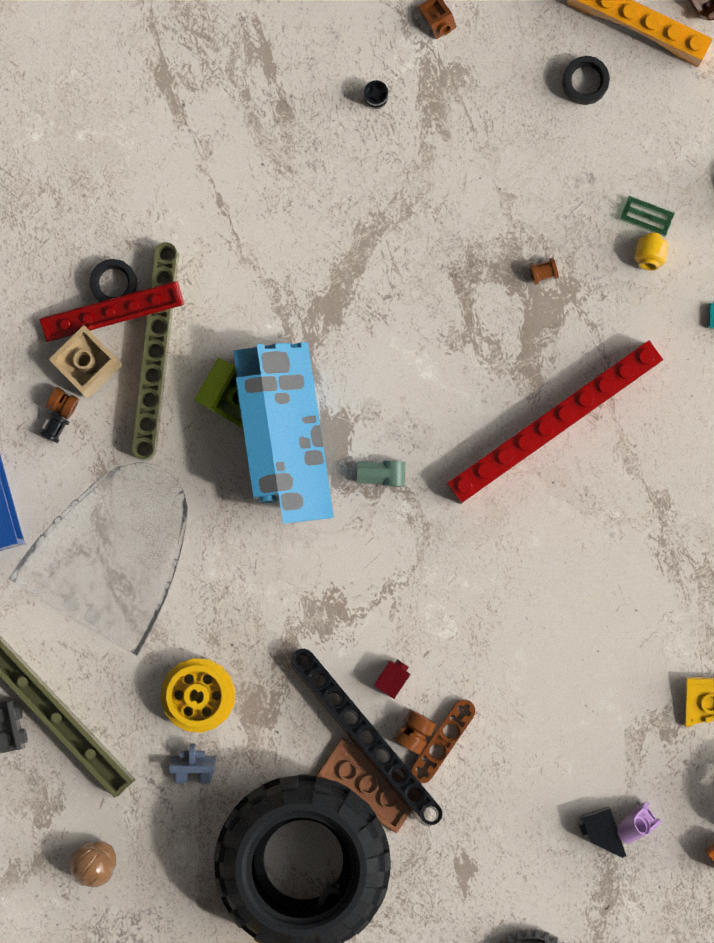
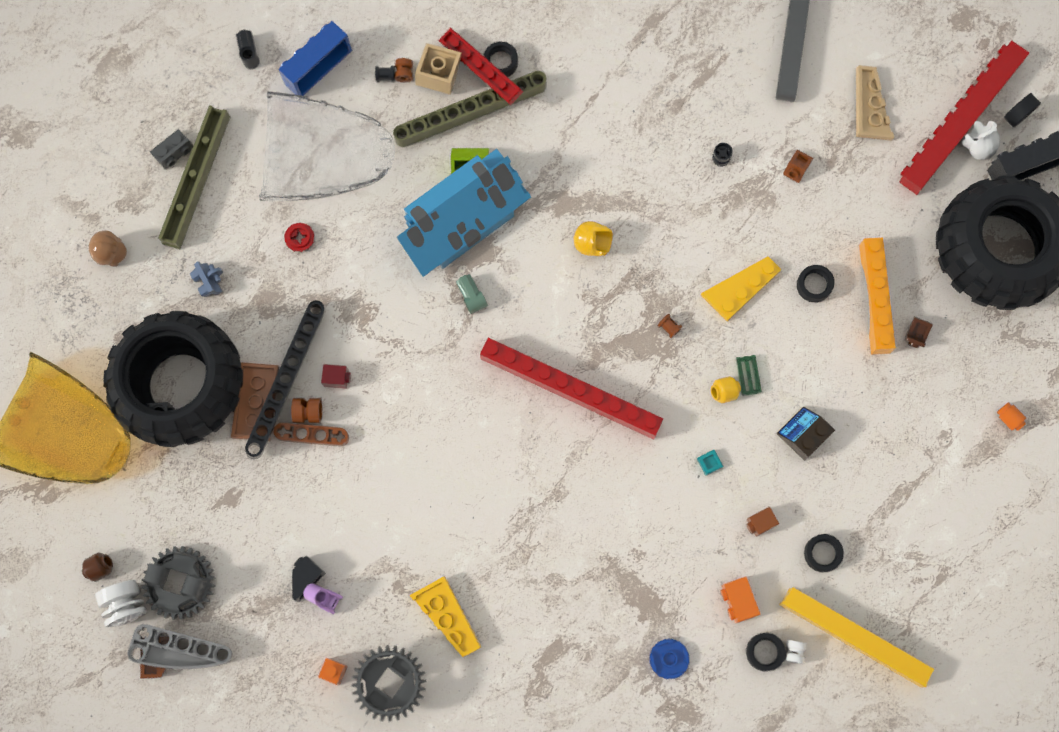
camera: 55 degrees right, 10 degrees down
yellow wheel [161,658,236,733] -> none
none -> red gear [284,223,315,252]
none -> yellow hair [573,221,613,256]
none -> yellow wing [701,256,781,321]

